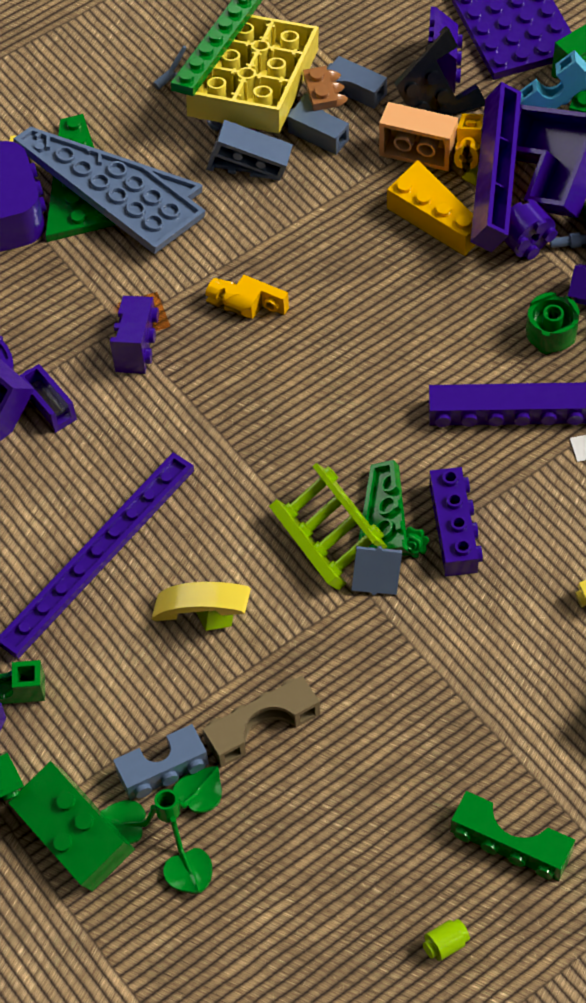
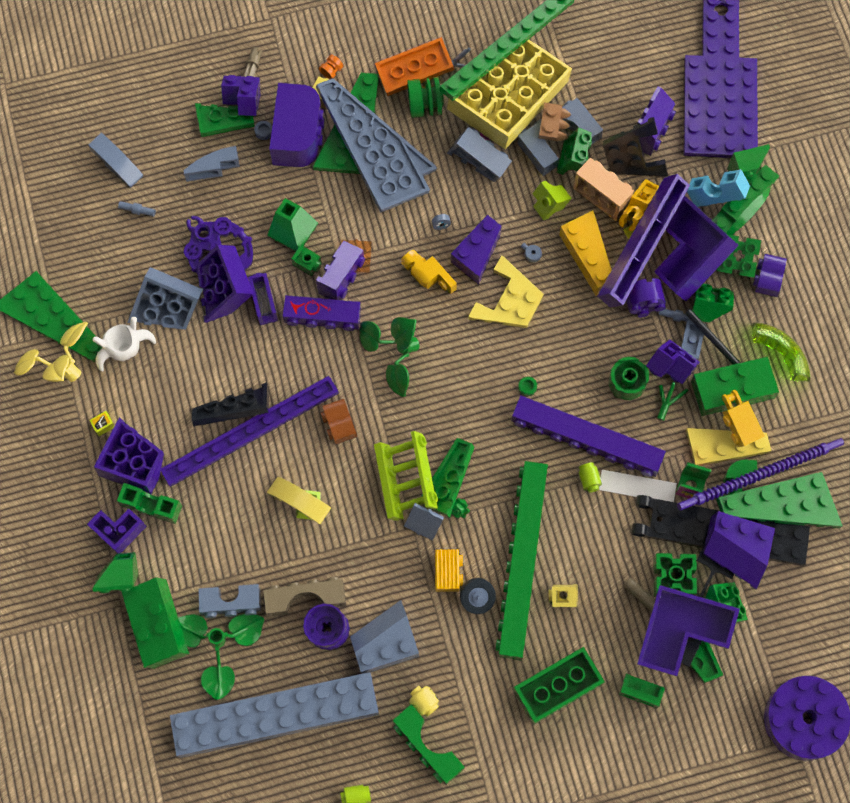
camera: 20 degrees right, 15 degrees up
dark purple brick [429,467,483,577] -> none
none -> sand blue brick [170,672,379,758]
none -> black wing [191,382,269,426]
none -> green slope [267,198,318,252]
none -> dark purple brick [283,295,361,331]
none -> green brick [291,244,322,276]
none -> dark purple wheel [303,604,350,650]
none -> orange wheel [319,54,344,79]
none -> dark orange brick [321,399,357,444]
none -> sand blue wedge [350,600,419,674]
none -> green plant [359,317,420,397]
none -> orange plate [375,37,455,96]
none -> green wheel [407,77,444,118]
none -> light yellow head [409,686,439,717]
none -> sand blue tile [432,214,451,230]
none -> yellow brick [435,549,463,592]
none -> dark purple wedge [451,215,502,285]
none -> black wheel [460,578,496,614]
none -> light yellow wing [468,256,544,328]
none -> green brick [495,461,548,661]
none -> green tile [518,376,537,397]
none -> sand blue piece [521,243,542,262]
none -> lime brick [532,181,572,220]
none -> green plate [556,127,592,175]
none -> lime brick [578,462,602,493]

